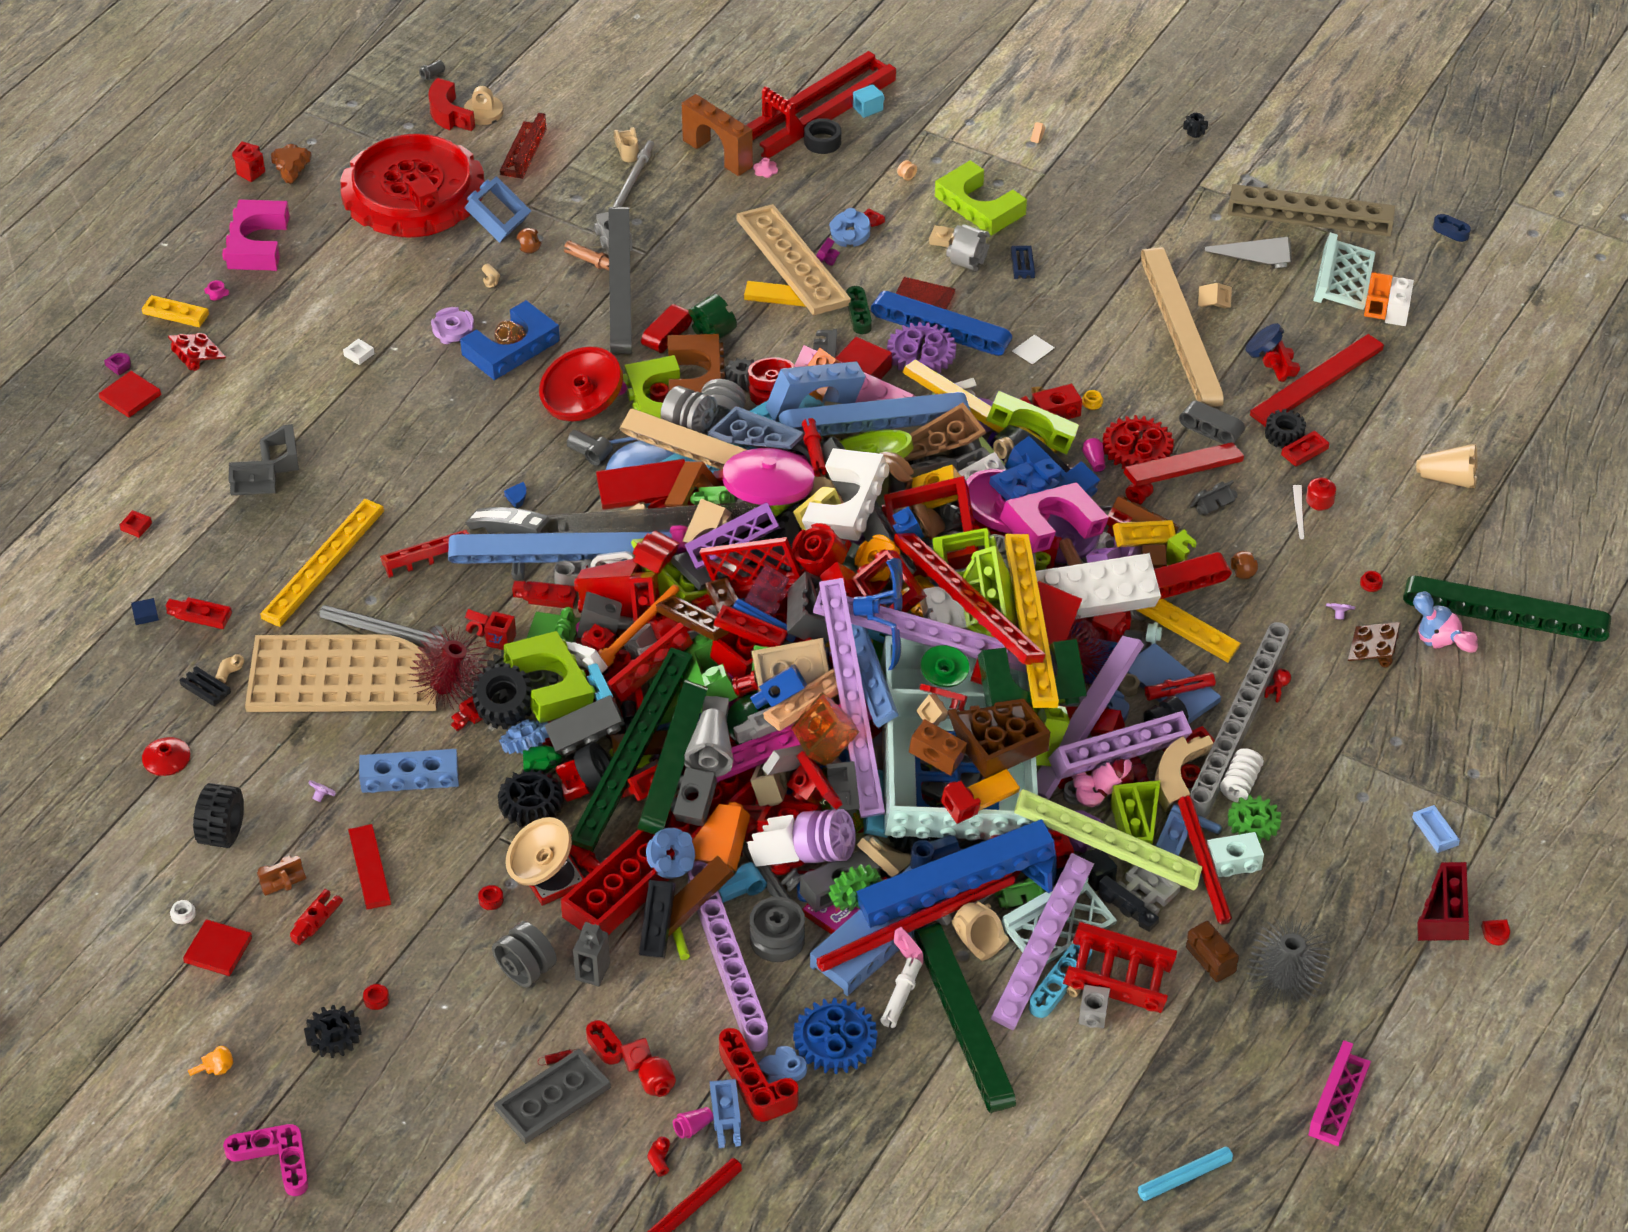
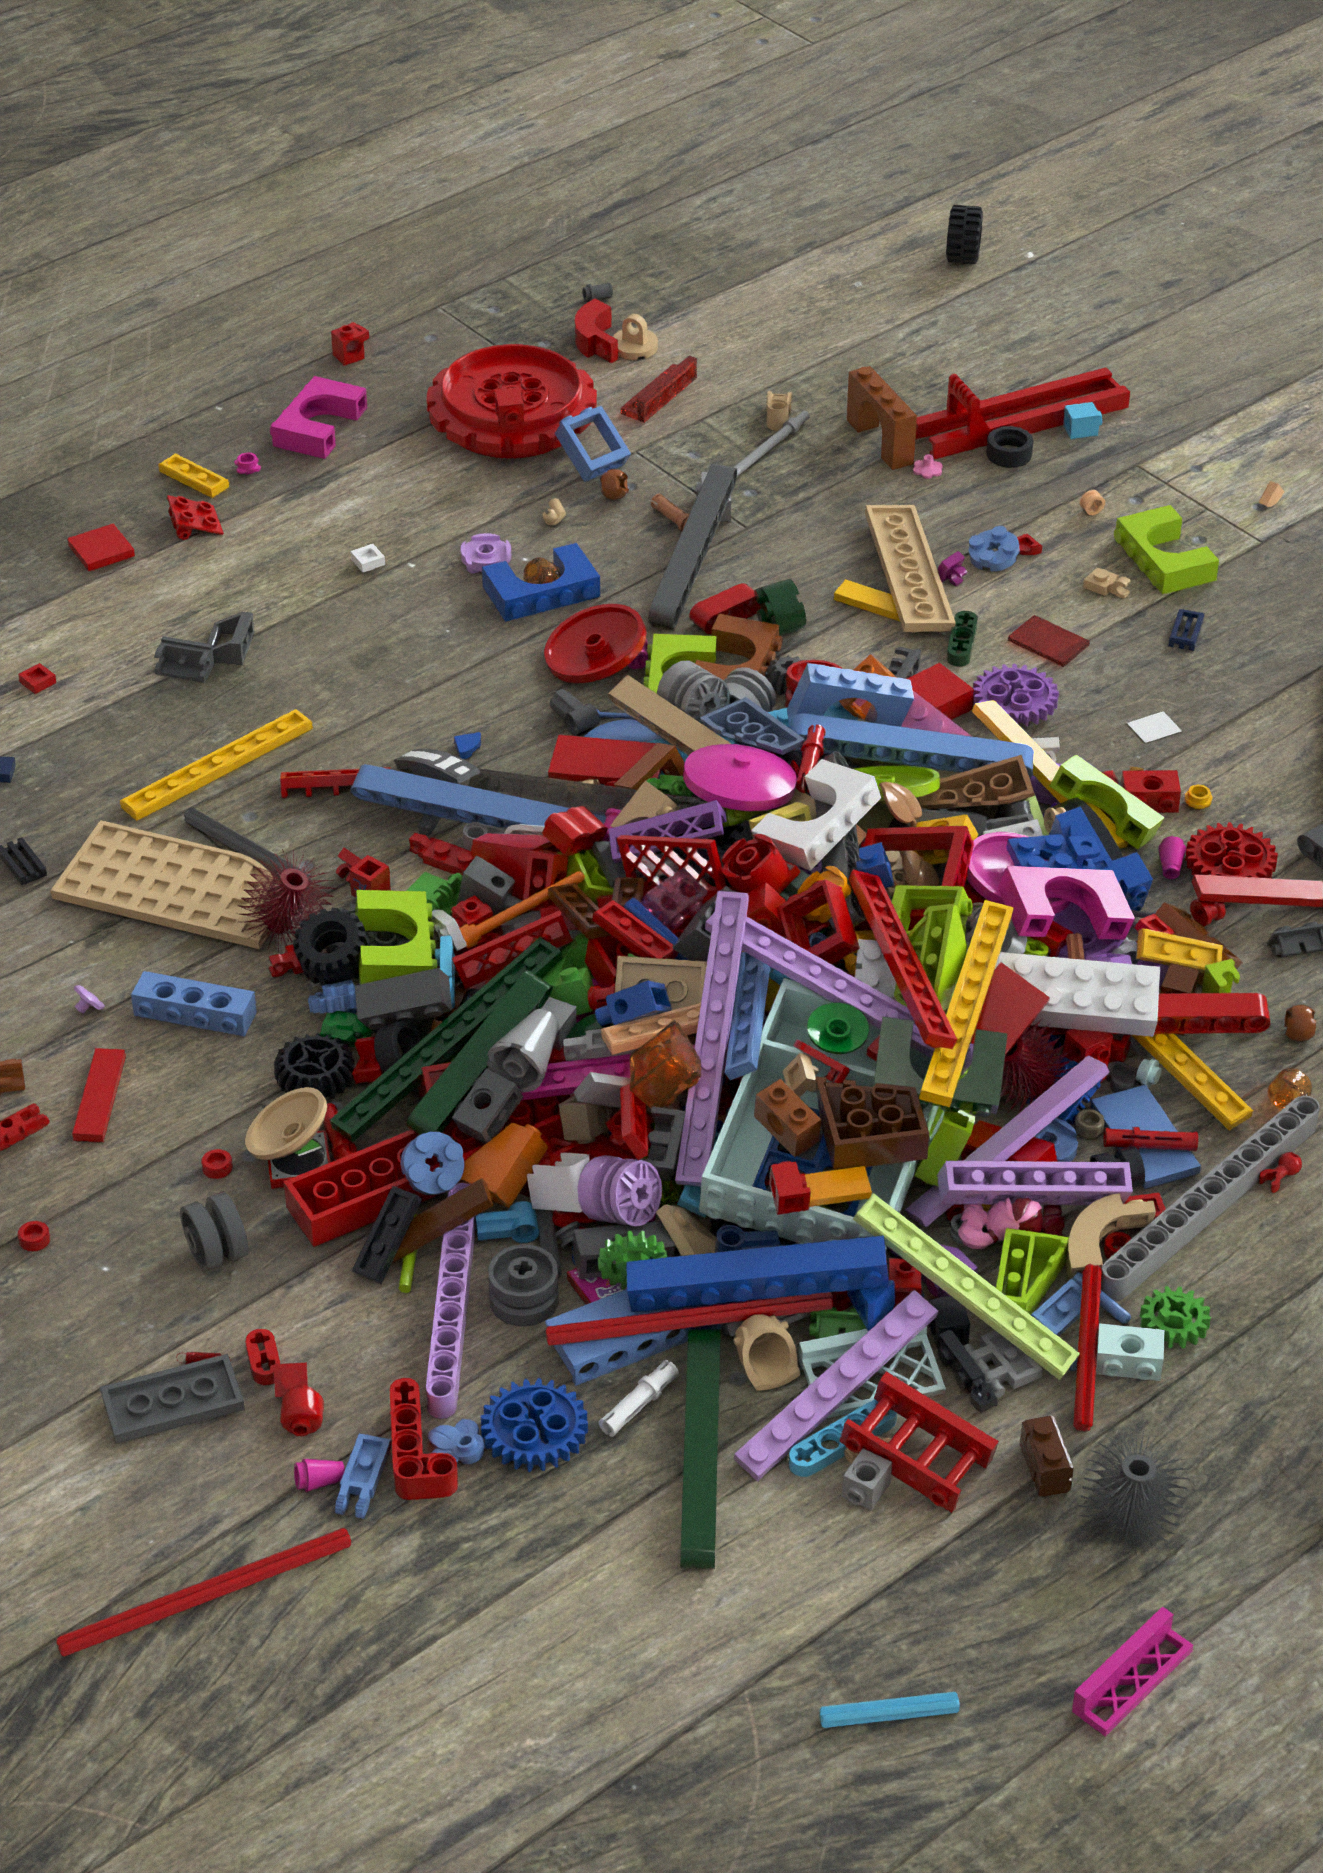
camera: 20 degrees right, 5 degrees down
magenta tile [104,353,131,376] -> none
red hinge [166,597,232,629] -> none
tan arm [215,654,244,684] -> none
dark orange rock [271,144,312,184] -> none
dark grey hinge [573,922,610,987] -> none
red arm [647,1136,670,1177] -> none
blue plant [853,558,903,670] -> none
blue beam [871,291,1012,356] -> none
bright pink slope [894,927,924,965] -> none
light grey brick [946,224,990,271] -> none
white piece [1220,749,1264,802] -> none
none -> clear orange head [1268,1068,1312,1111]

